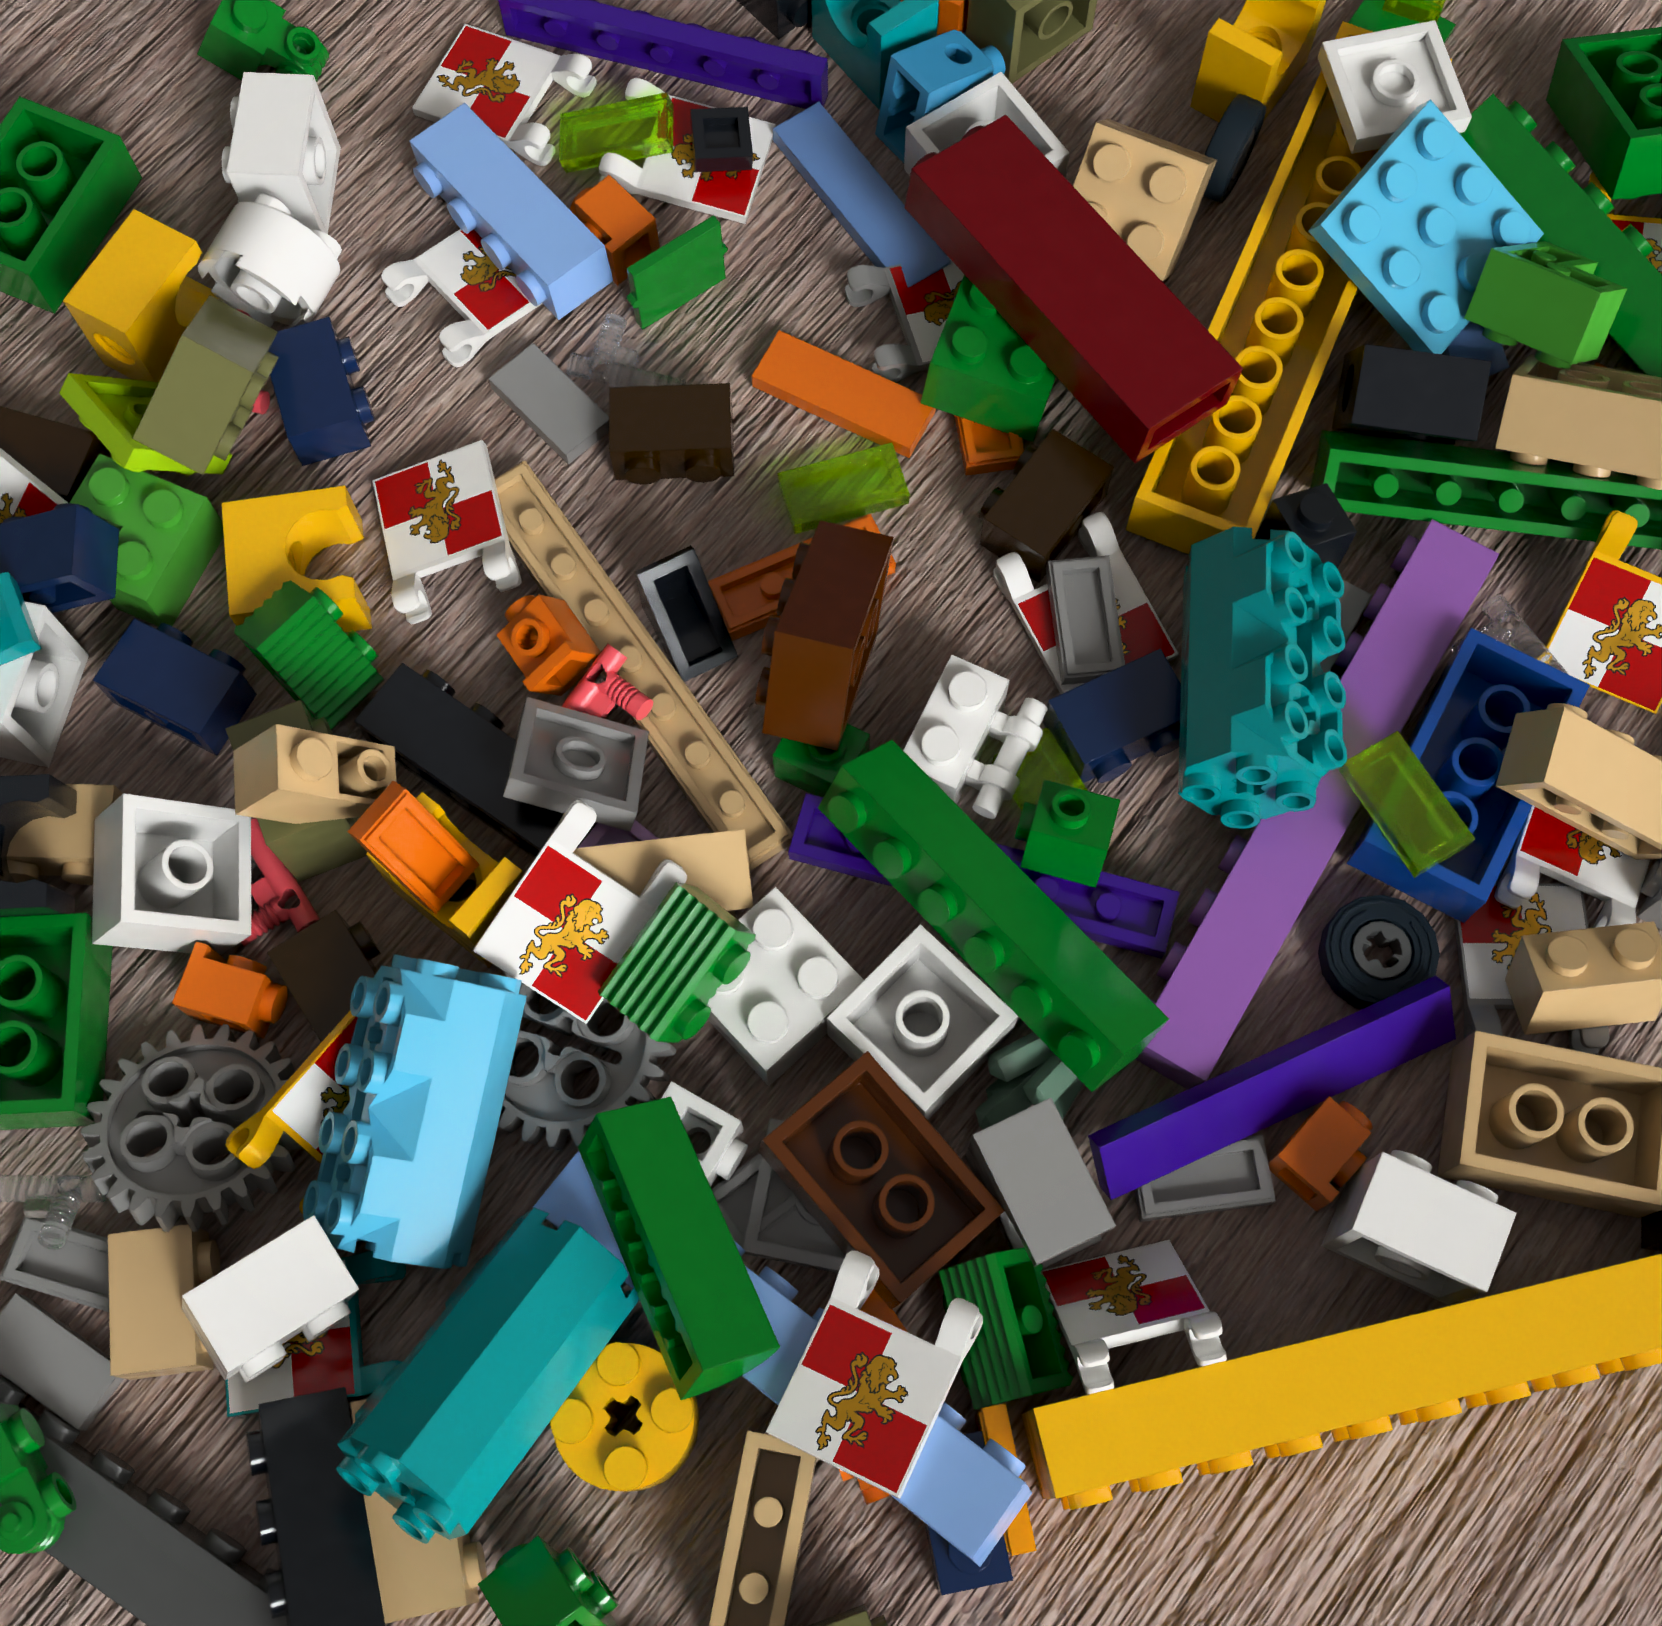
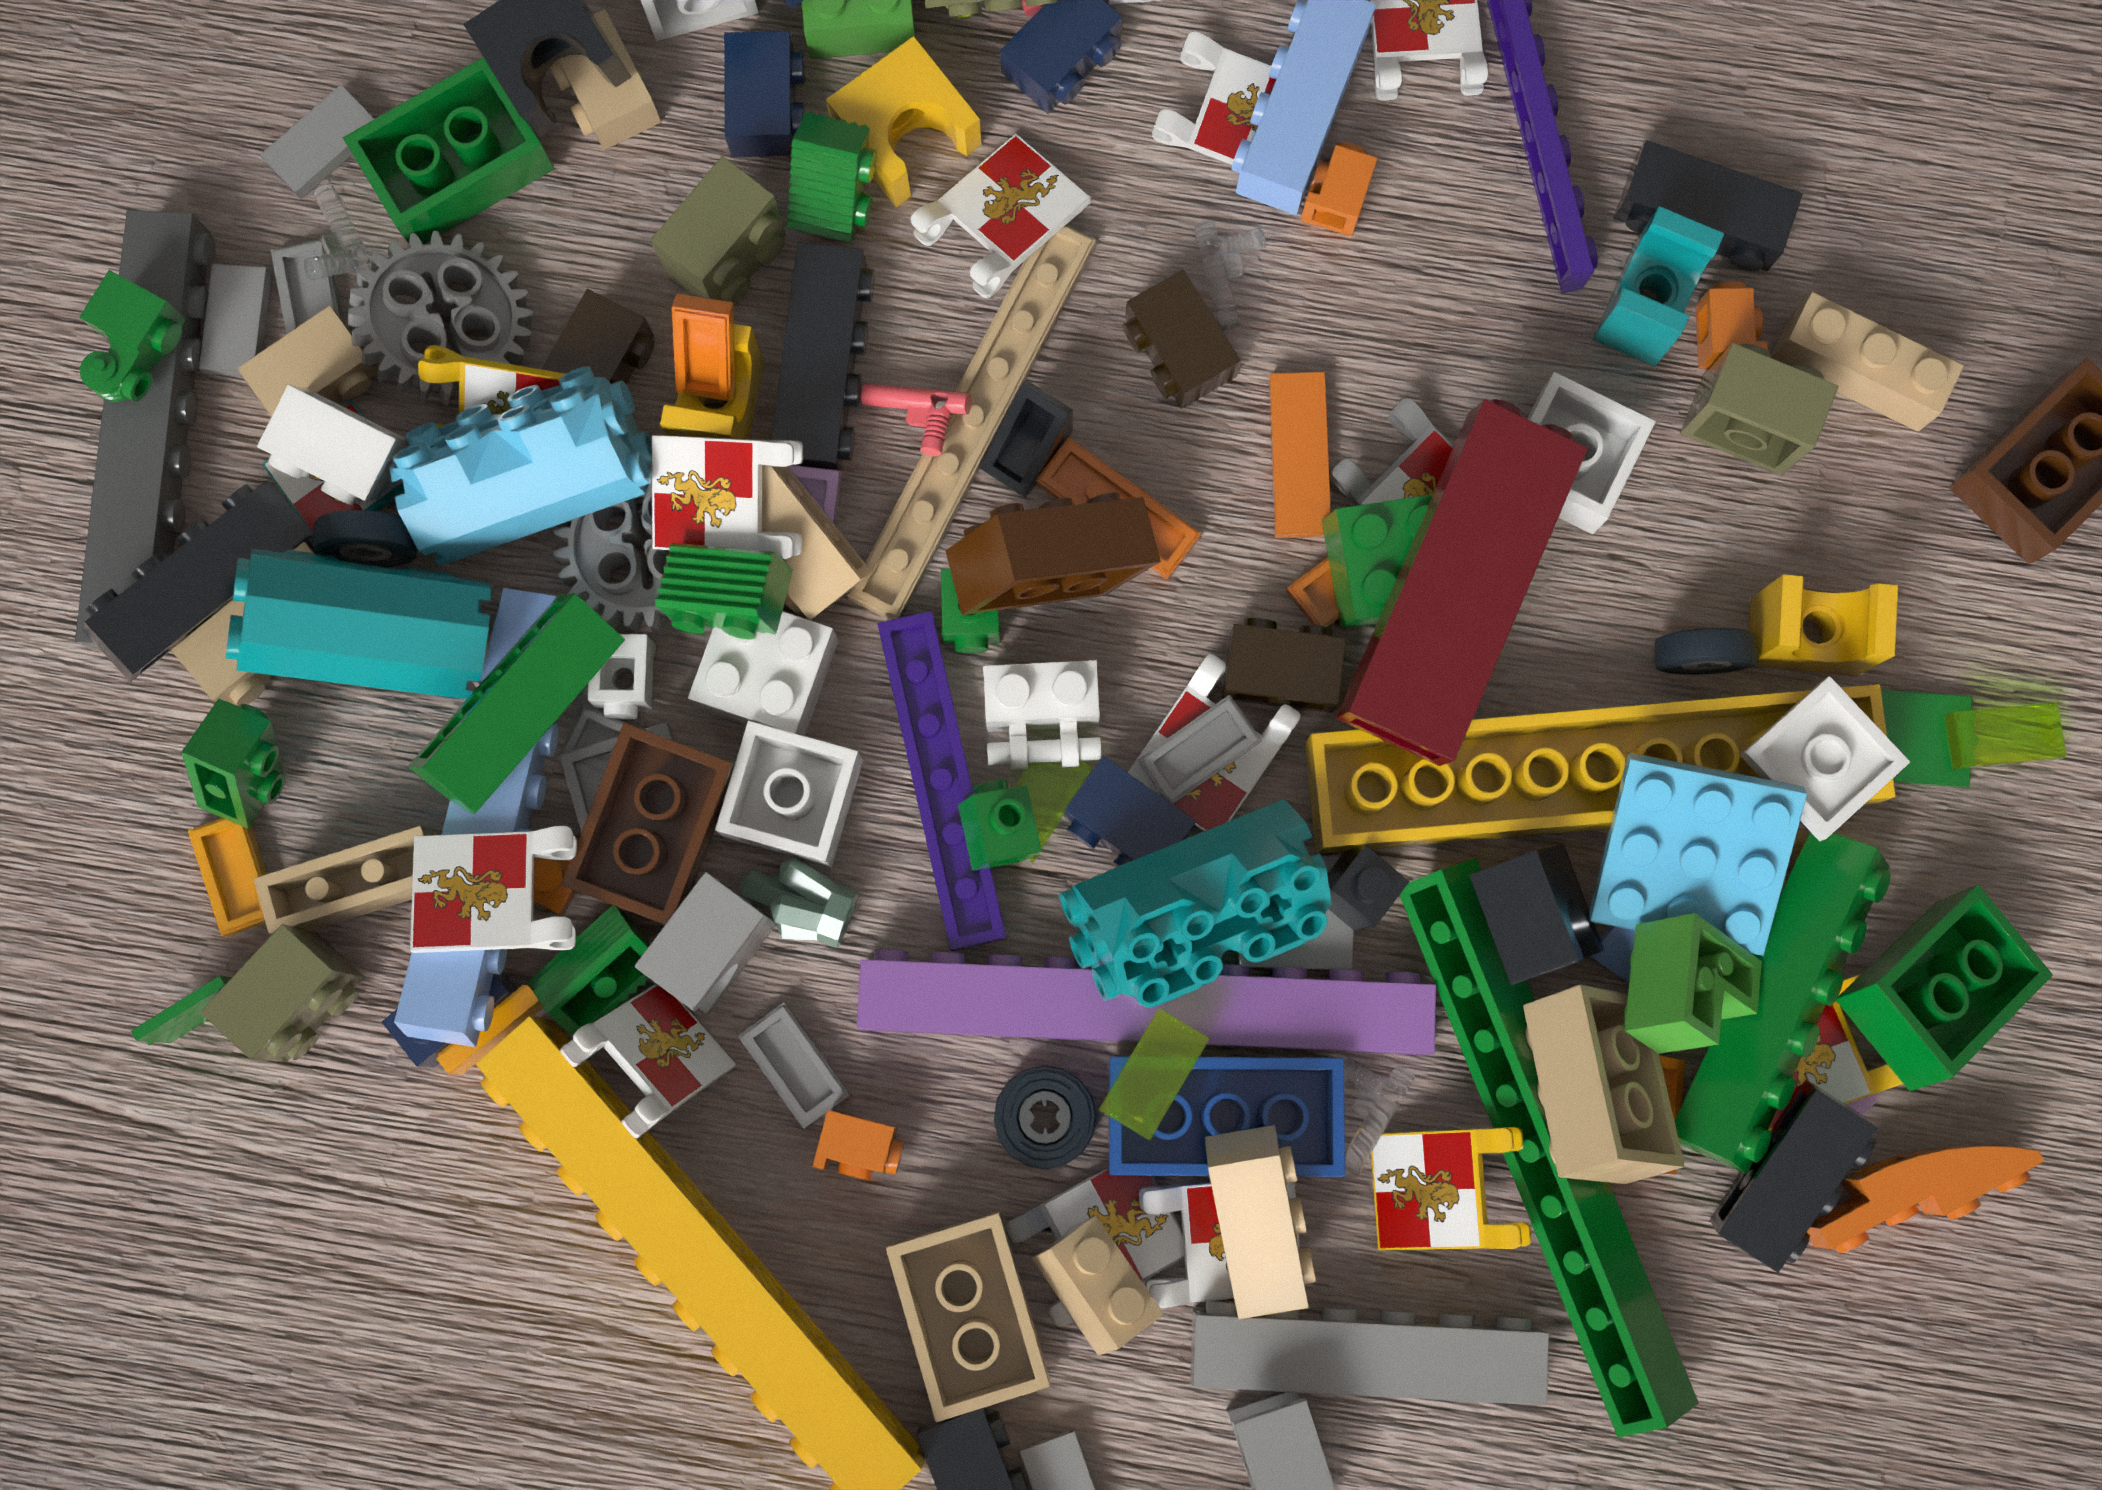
camera: 60 degrees right, 10 degrees up
white brick [92,793,251,956] -> none
orange brick [172,942,288,1039] -> none
tan slope [233,724,396,824] -> none
coral hose [241,818,320,946] -> none
light grey tile [488,343,609,465] -> none
orange brick [496,594,601,696] -> none
light grey tile [503,697,649,832] -> none
yellow brick [550,1342,699,1492] -> none
clear neon green tile [559,92,673,173] -> none
flag [599,78,776,224] -> none
green piece [626,215,728,330] -> none
black plate [690,107,753,172] -> none
medium blue tile [773,102,951,288] -> none
clear neon green tile [777,443,910,534] -> none
green brick [818,740,1169,1092] -> none
dark azure torso [875,29,1006,163] -> none
tan brick [1073,119,1217,281] -> none
dark purple tile [1088,976,1456,1200] -> none
white brick [1321,1150,1517,1305] -> none
none -> black bush [312,510,418,568]

